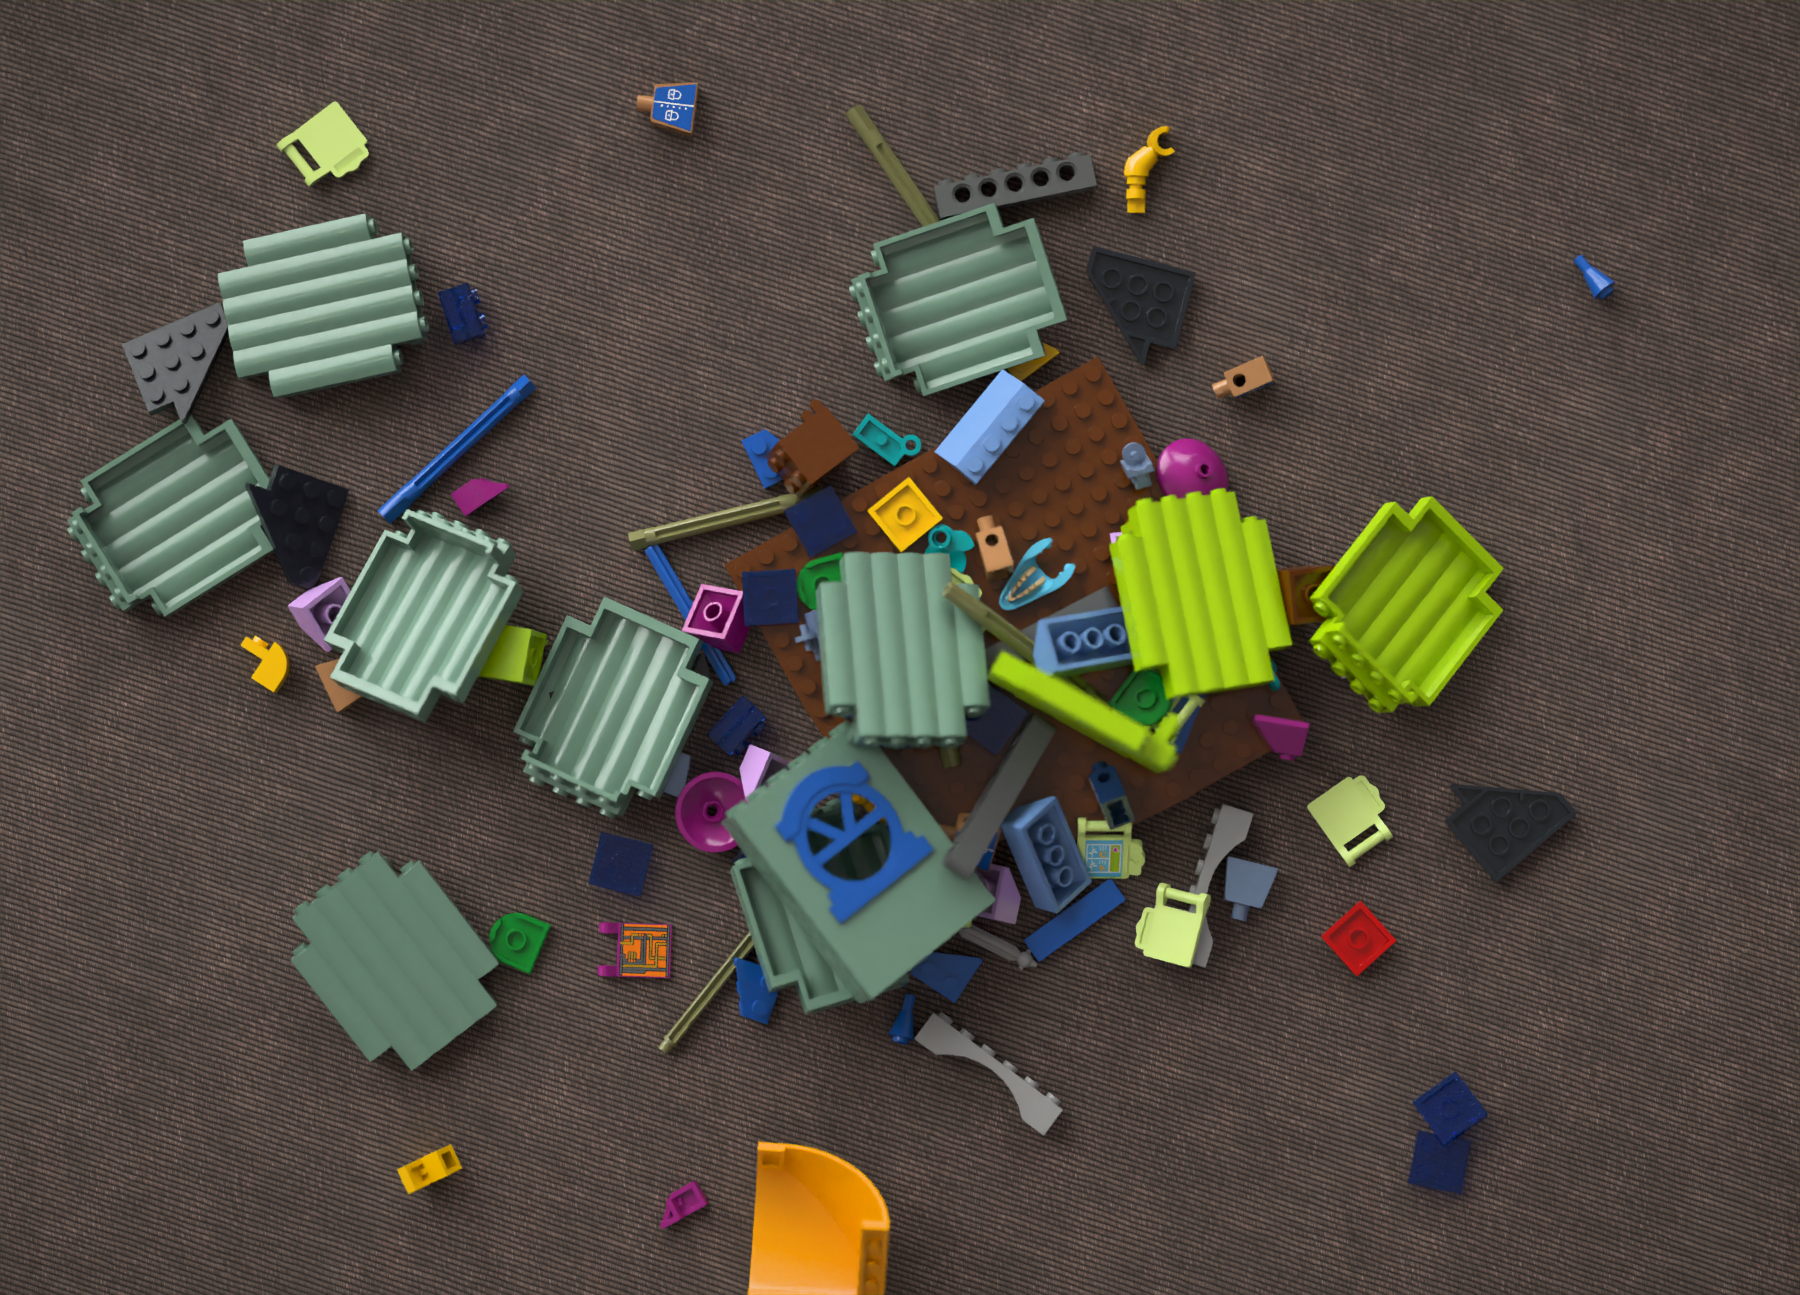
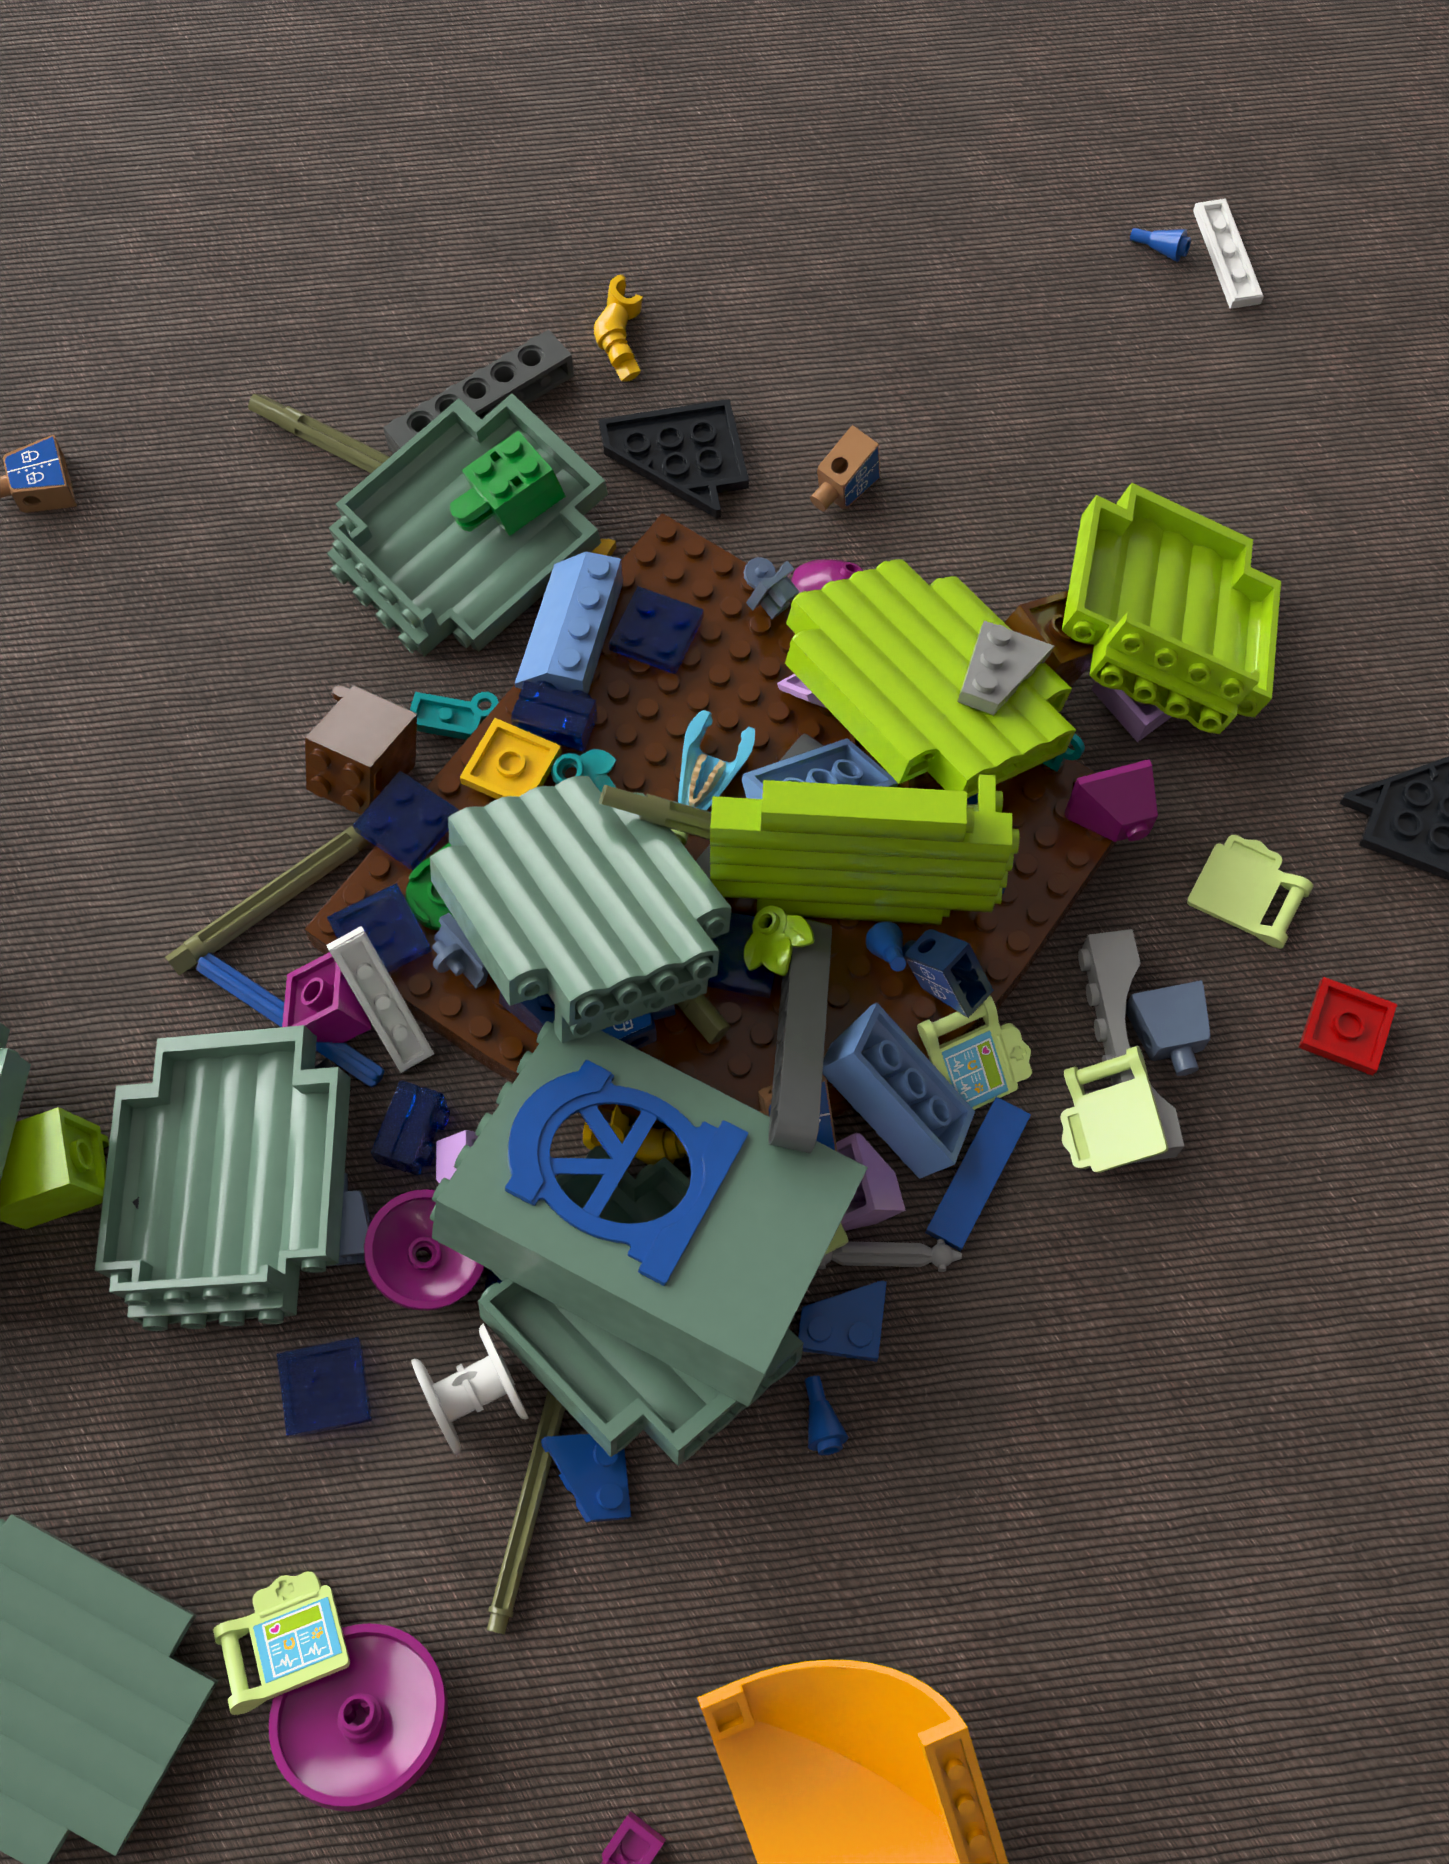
camera: 20 degrees left, 20 degrees down
green tile [489,913,552,975] -> none
flag [597,922,672,978] -> none
blue wing [741,429,783,489] -> none
light grey arch [914,1012,1063,1136] -> none
medium nougat torso [976,516,1014,583] -> none
none -> piece [213,1571,350,1715]
none -> magenta dish [269,1623,448,1812]
none -> white tile [326,926,434,1073]
none -> white piece [411,1323,529,1456]
none -> green brick [450,431,566,536]
none -> clear blue brick [511,681,598,751]
none -> clear blue plate [609,586,704,674]
none -> lime plate [744,905,815,976]
none -> blue cone [866,922,906,972]
none -> light grey wing [957,620,1054,715]
none -> white tile [1193,198,1264,309]

